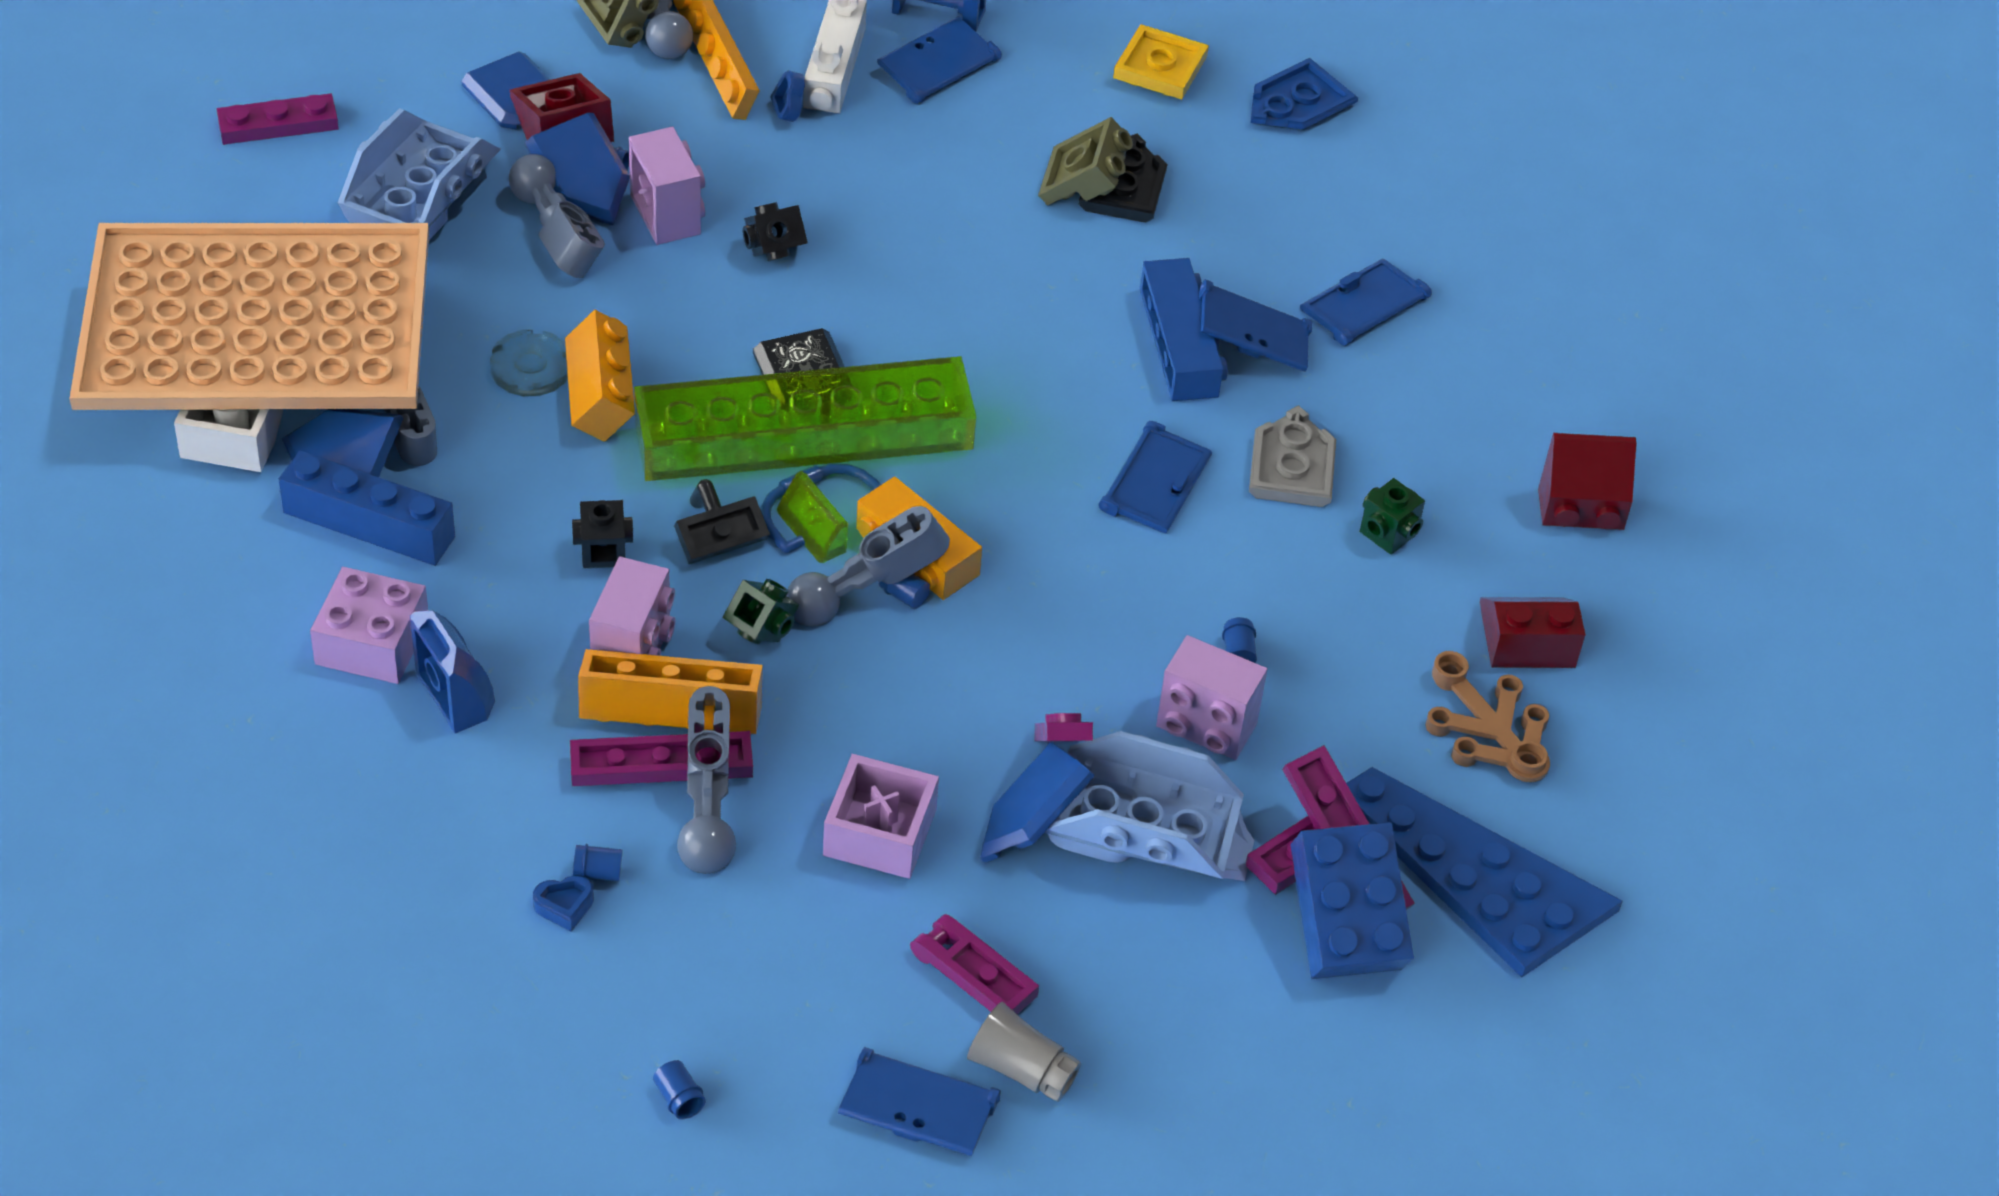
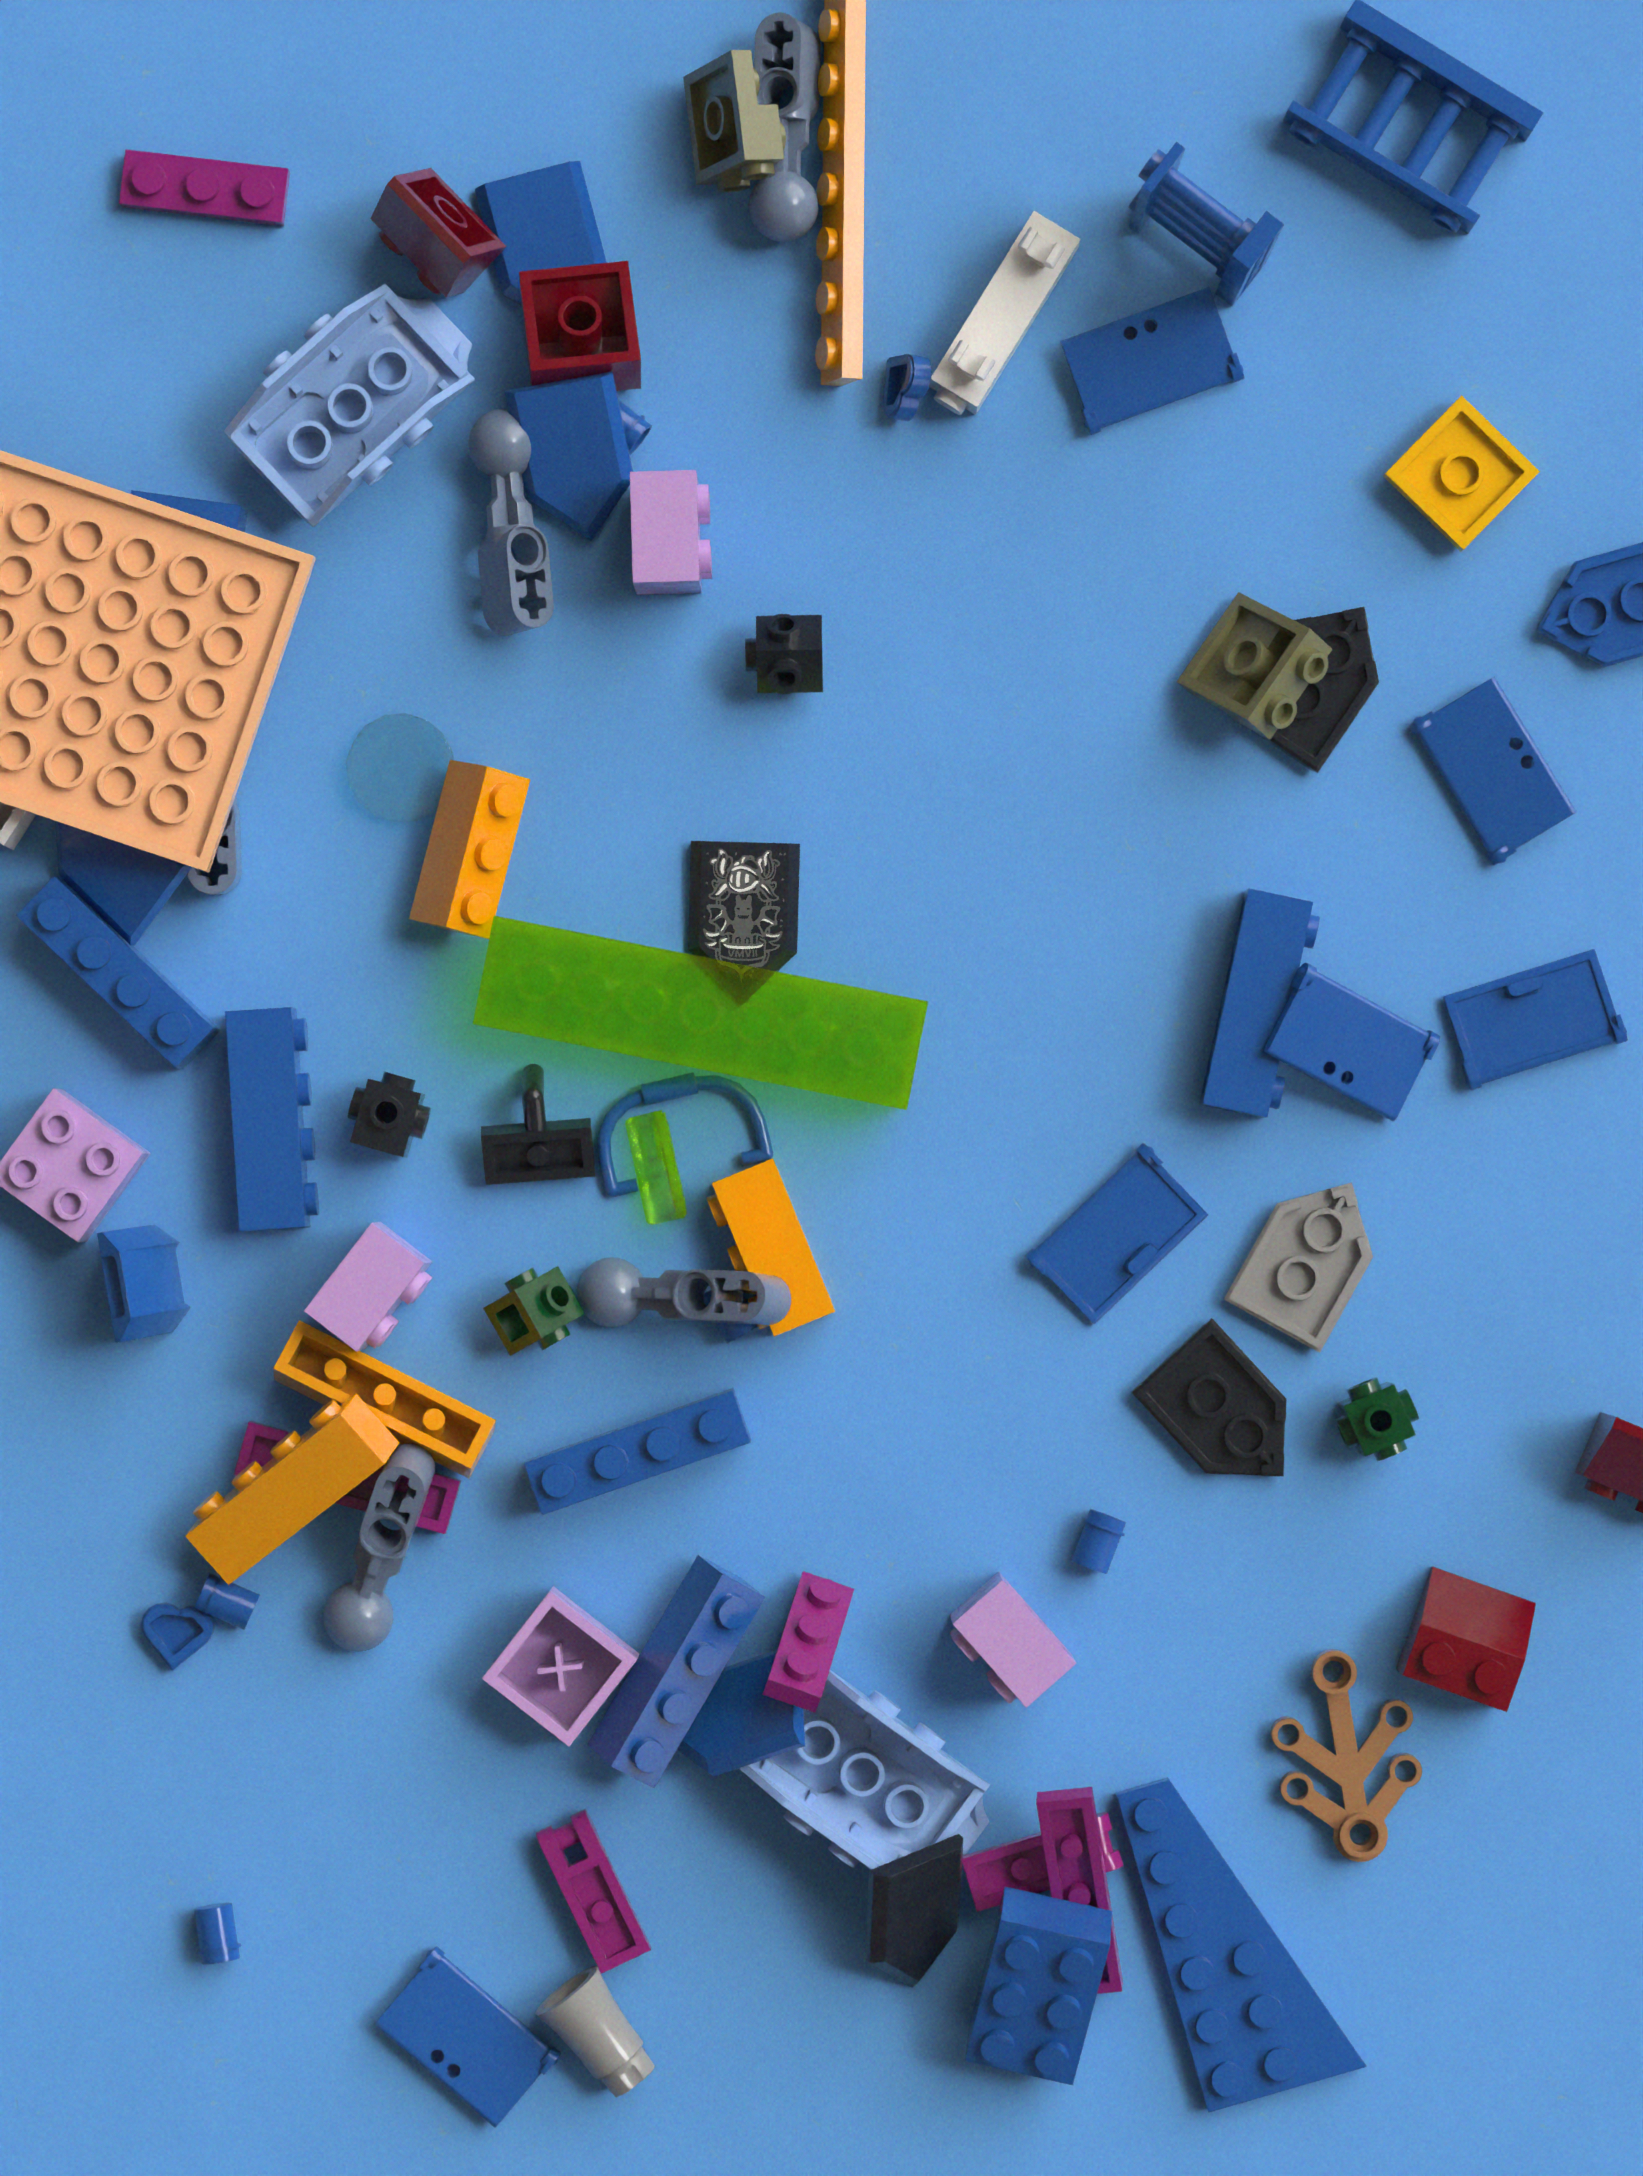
camera: 25 degrees right, 40 degrees up
none -> light orange brick [185,1393,400,1585]
none -> blue brick [225,1007,319,1231]
none -> slope [370,168,507,298]
none -> blue brick [524,1388,752,1515]
none -> blue brick [587,1555,765,1788]
none -> black tile [865,1834,964,1987]
none -> black tile [1131,1318,1287,1477]
none -> blue door [1408,676,1576,865]

